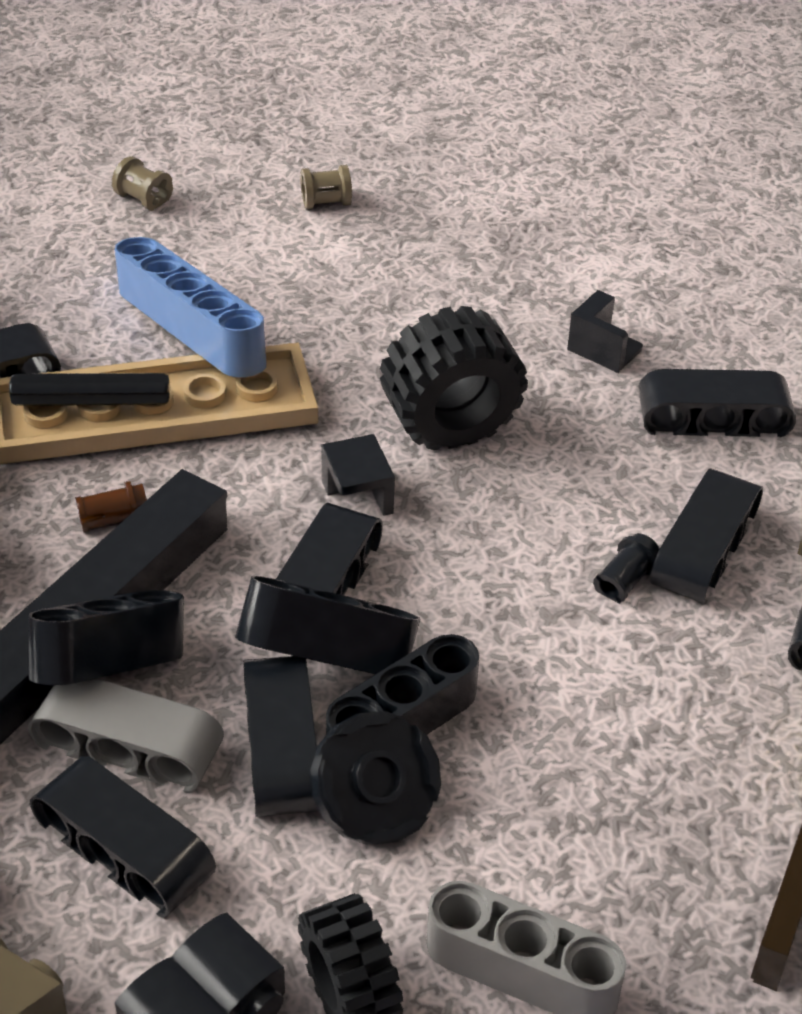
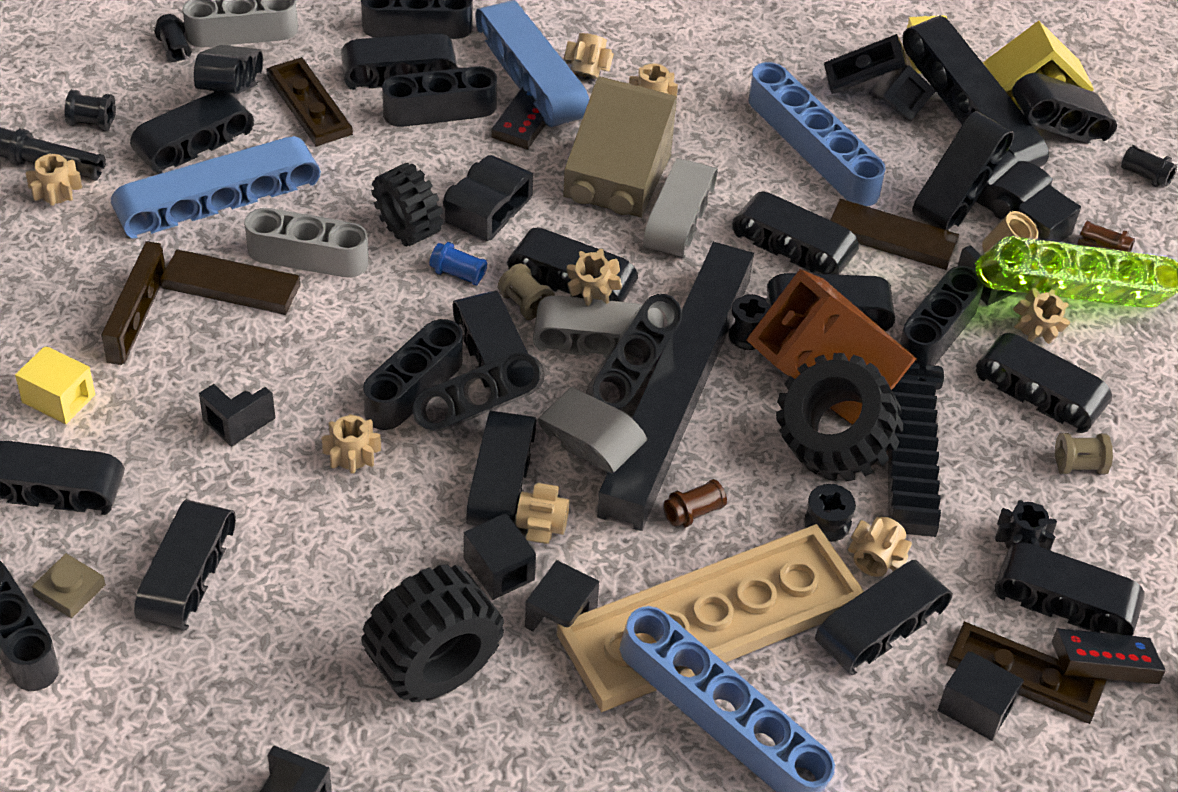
camera: 165 degrees right, 5 degrees up
black axle [9,373,170,406] -> none
black tile [310,711,442,845] -> none
black pin [593,533,660,604] -> none
black beam [638,369,796,437] -> none
none -> dark brown tile [160,249,301,315]
none -> black panel [199,384,275,447]
none -> tan gear [322,414,381,474]
none -> blue pin [429,242,488,286]
none -> dark tan bush [497,263,555,320]
none -> tan gear [516,483,570,544]
none -> black panel [525,560,600,632]
none -> light grey beam [537,387,647,474]
none -> tan gear [567,248,622,306]

